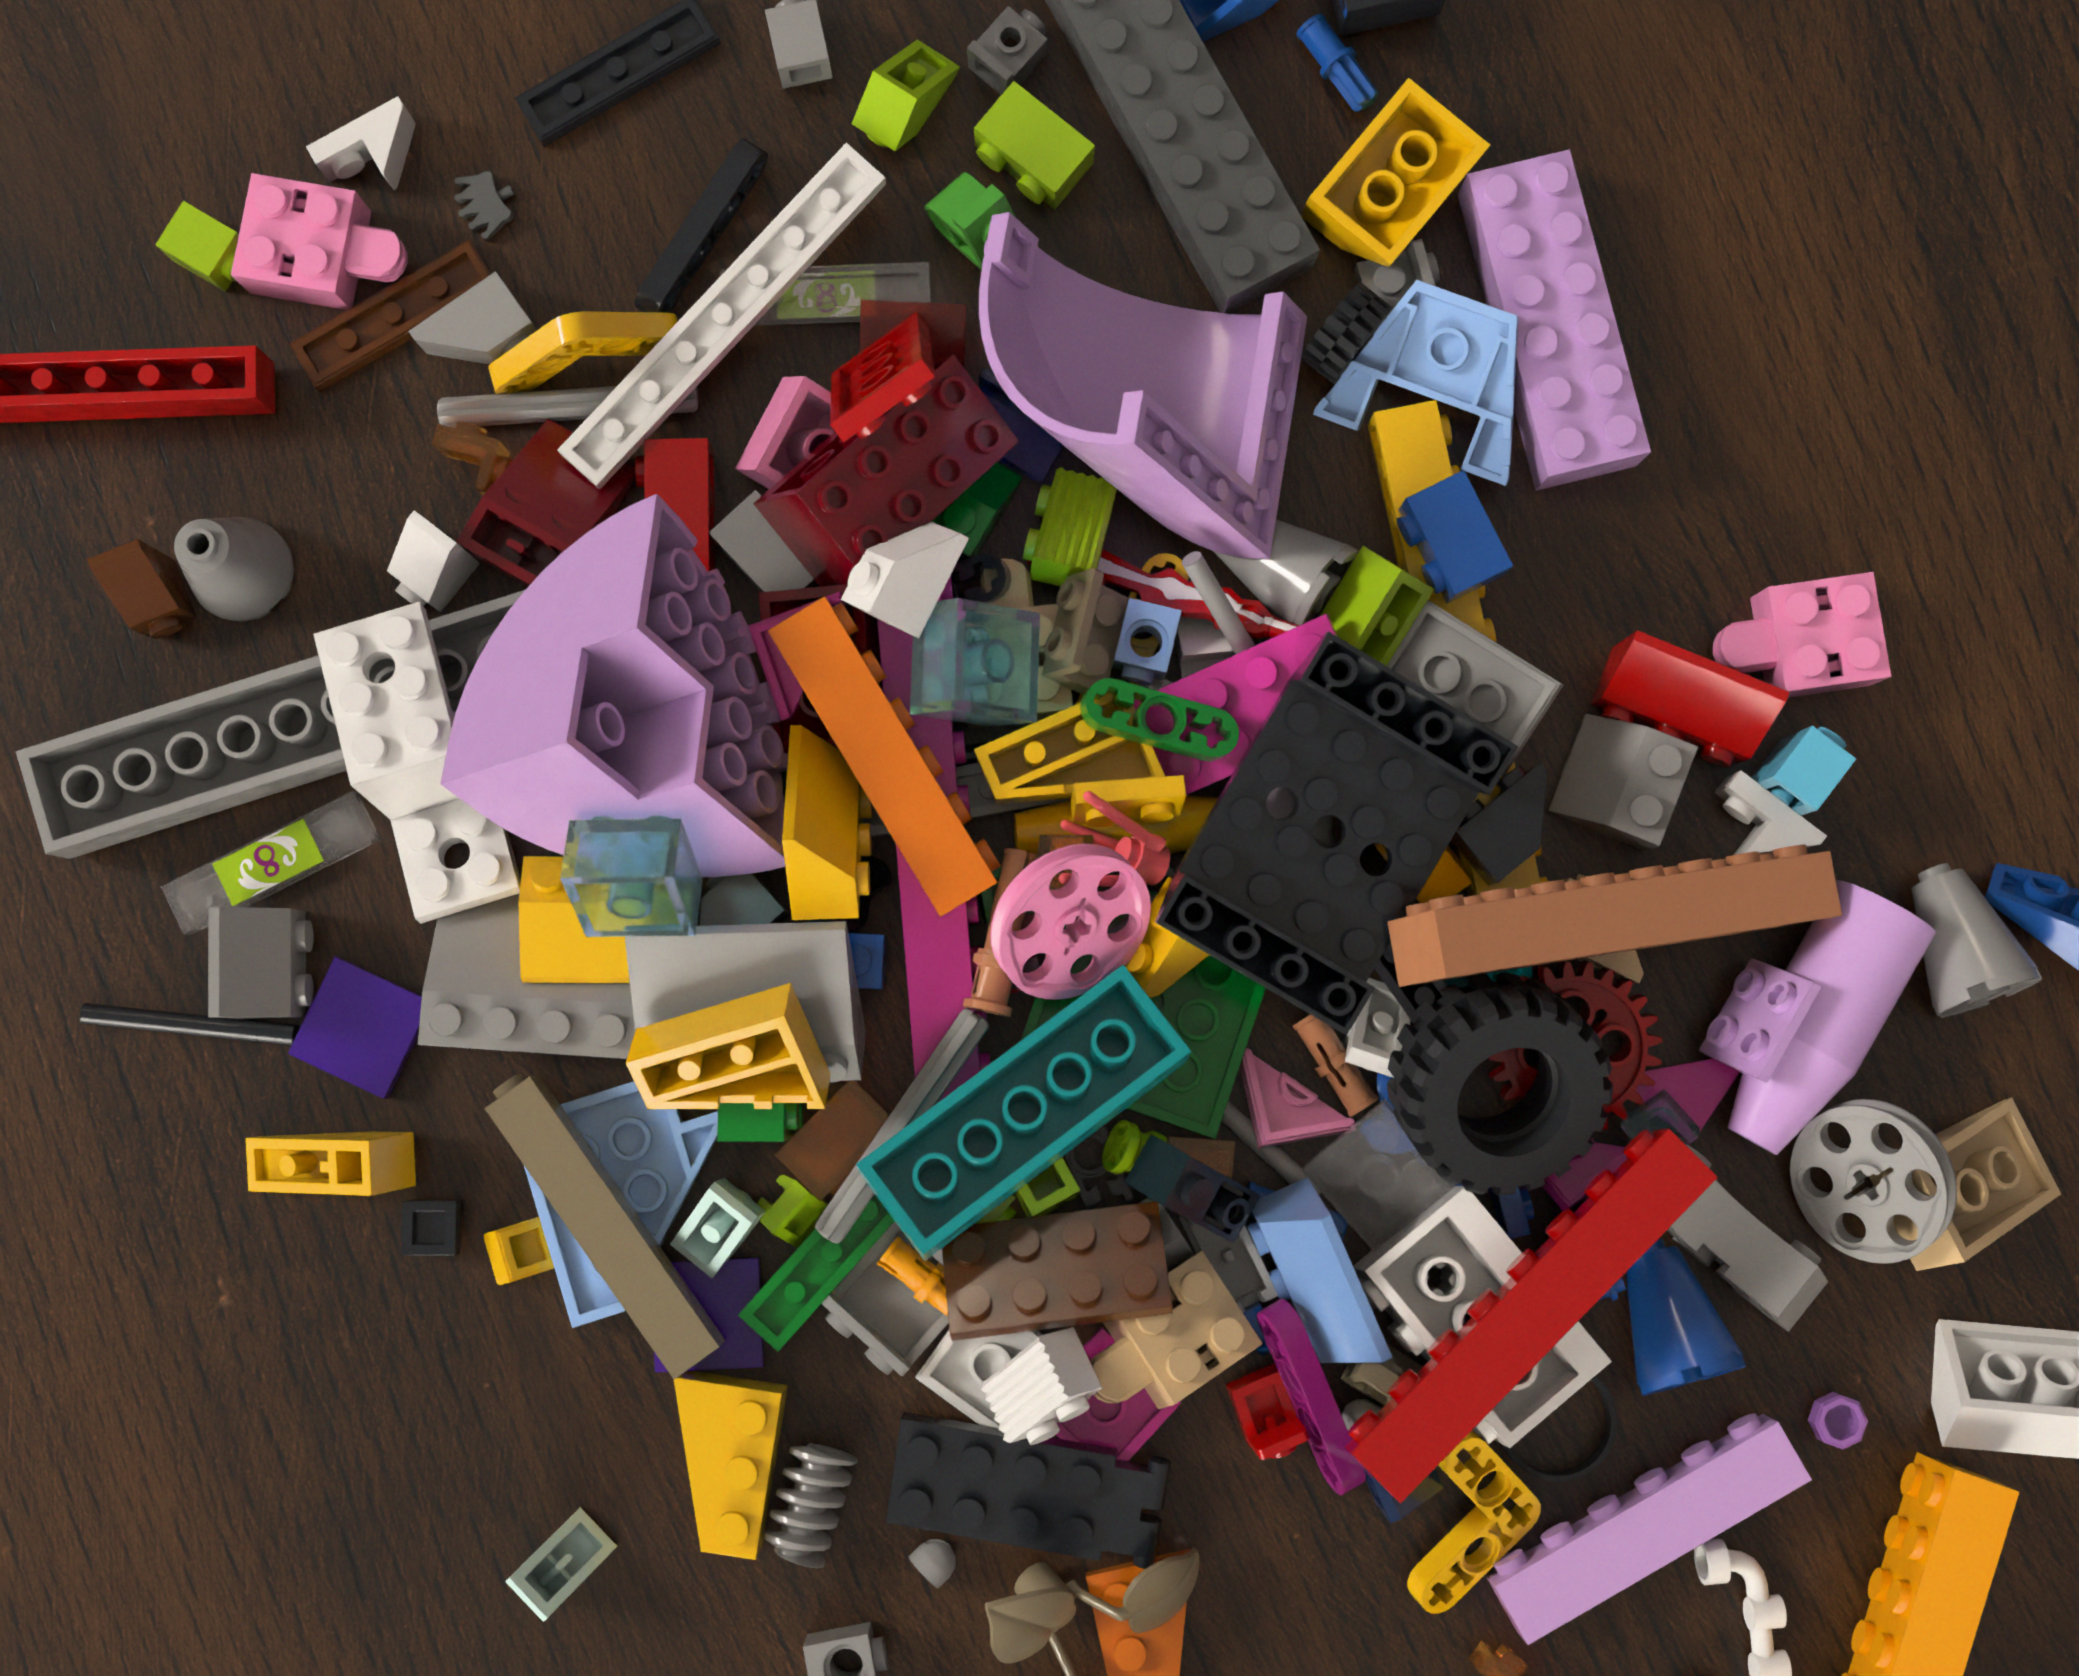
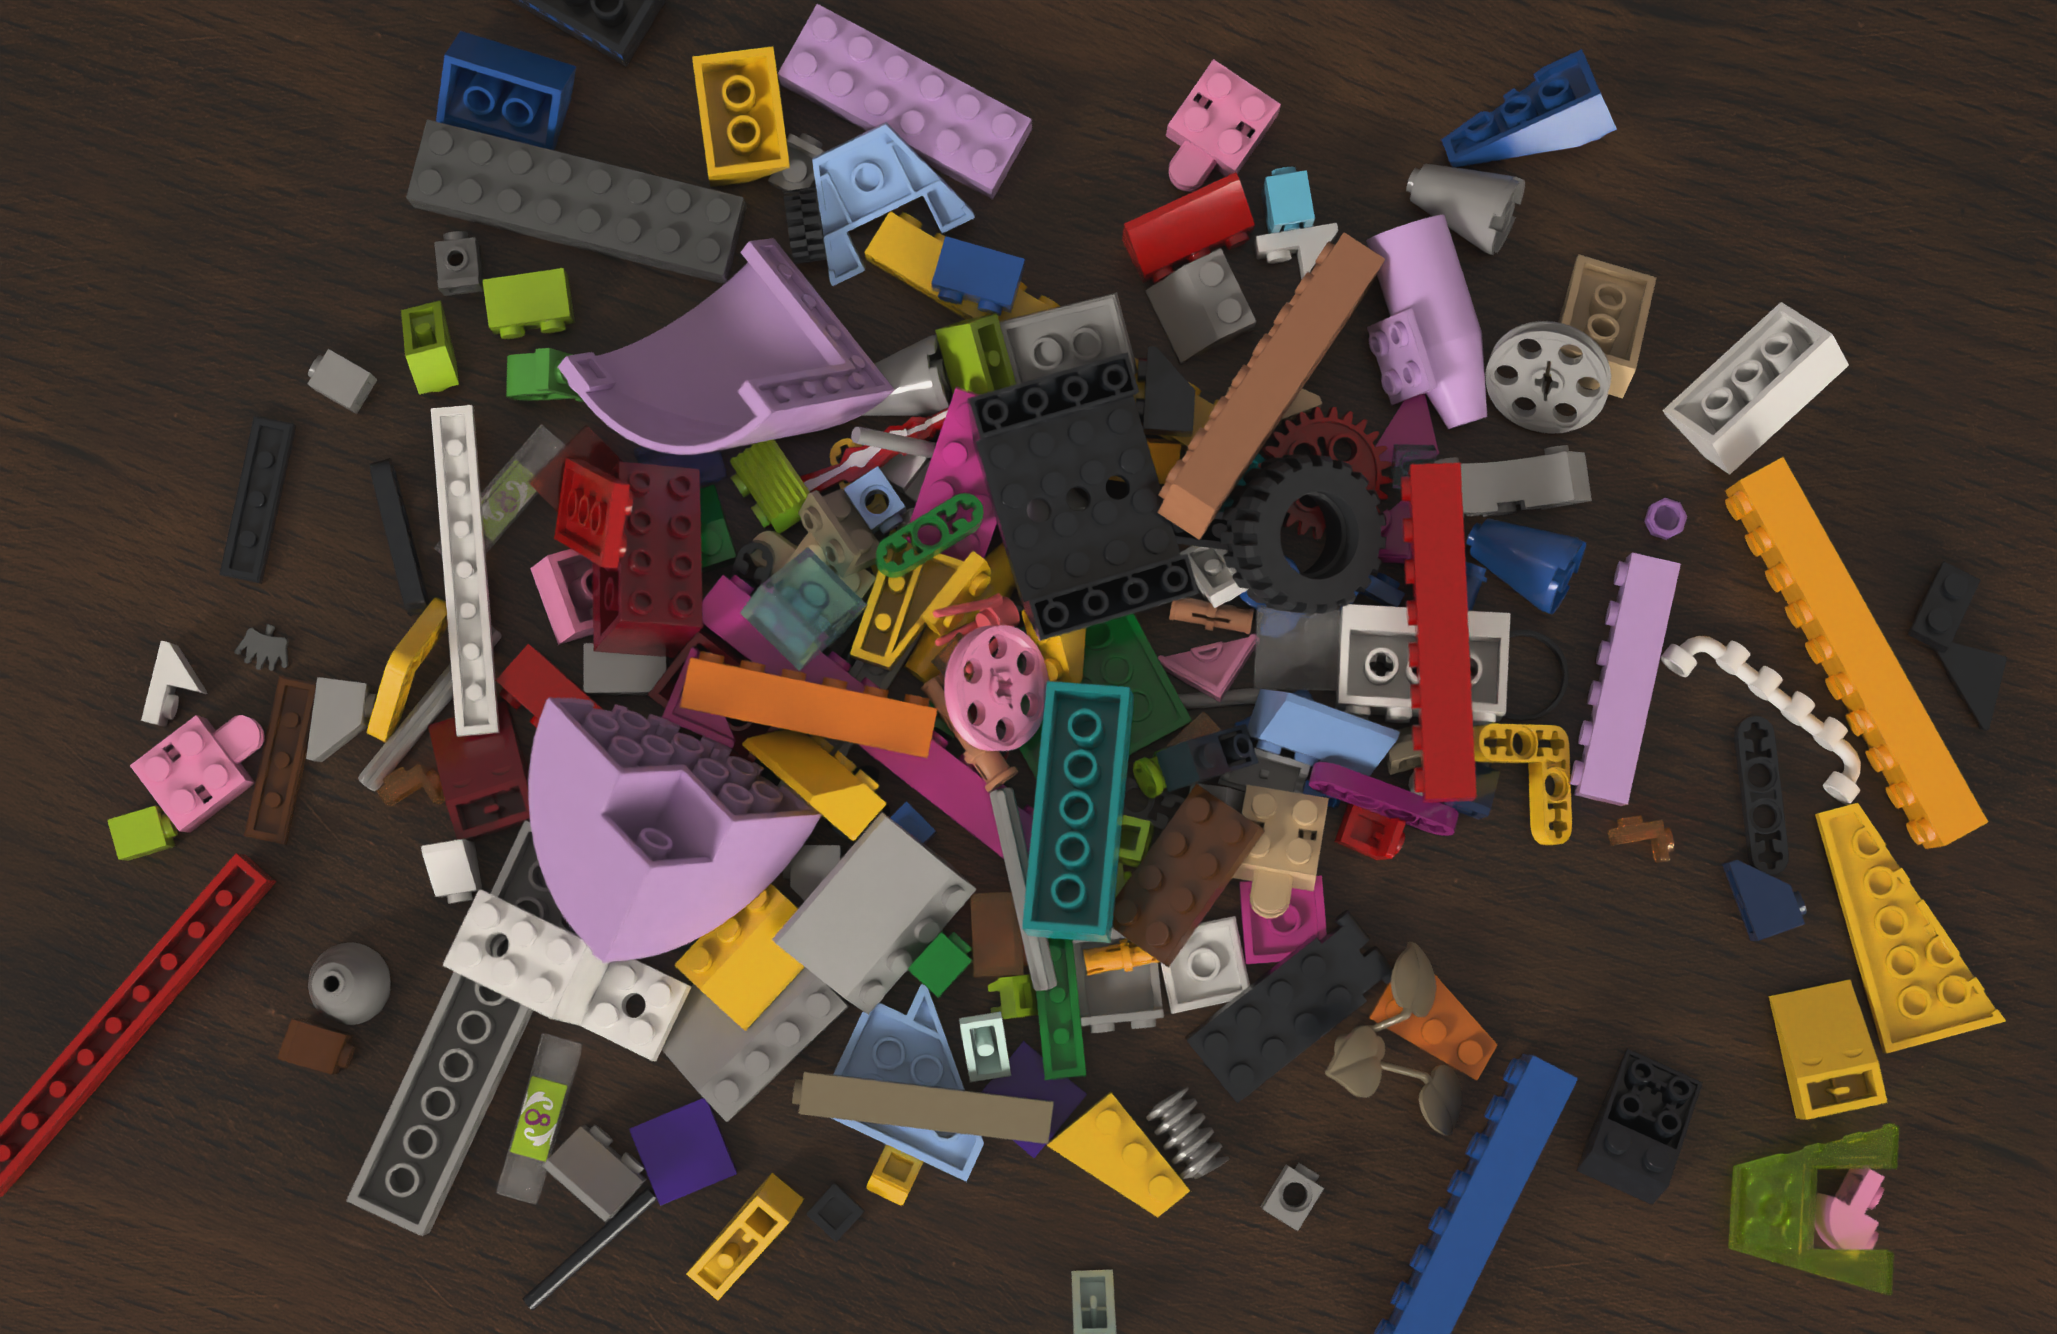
camera: 45 degrees left, 0 degrees up
clear light blue brick [560,816,703,937] -> none
yellow wedge [626,983,831,1109] -> none
white slope [841,522,969,638] -> none
light grey hinge [908,1539,956,1589] -> none
white brick [980,1327,1103,1445] -> none
blue axle [1296,13,1379,113] -> none

